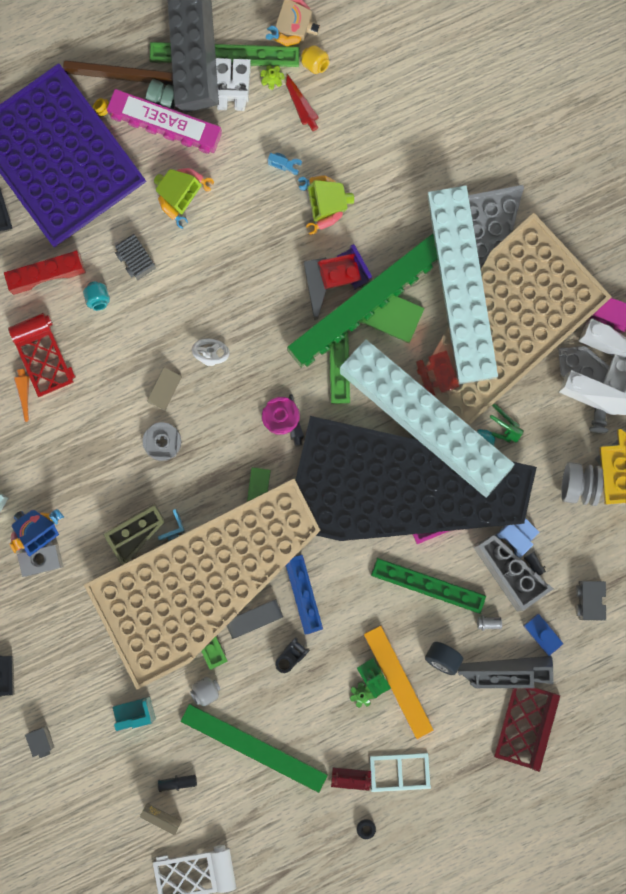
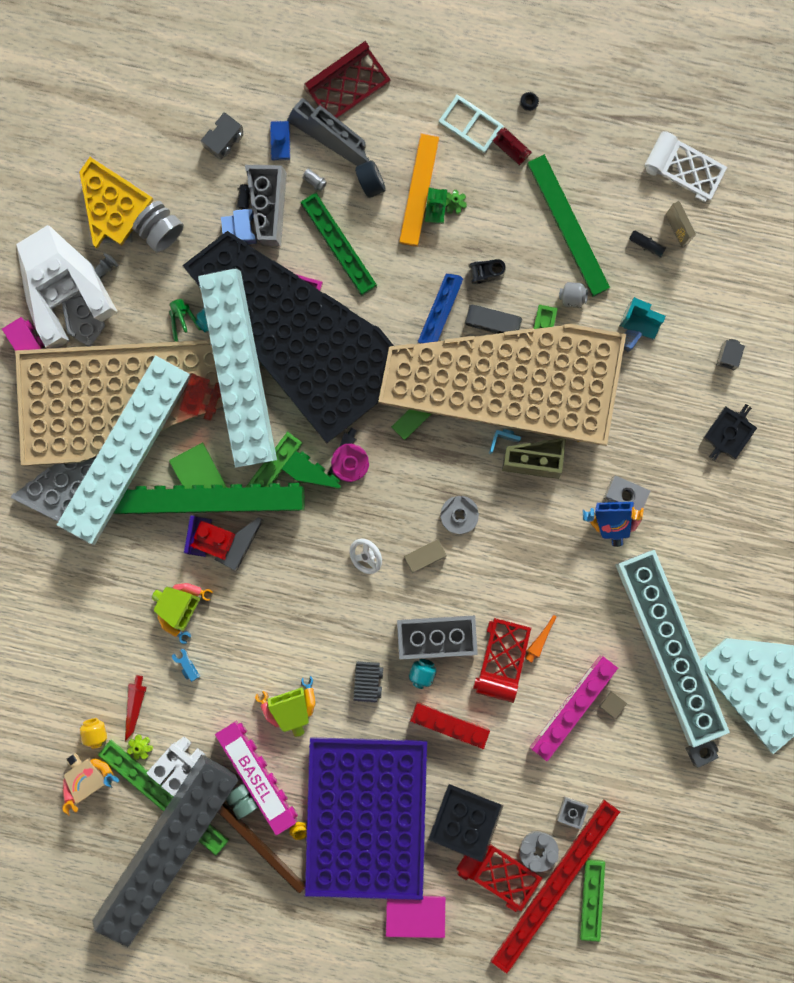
camera: 140 degrees left, 0 degrees up
none -> green slope [281,451,342,490]
none -> light grey brick [397,615,478,660]
none -> medium blue slope [624,330,642,352]

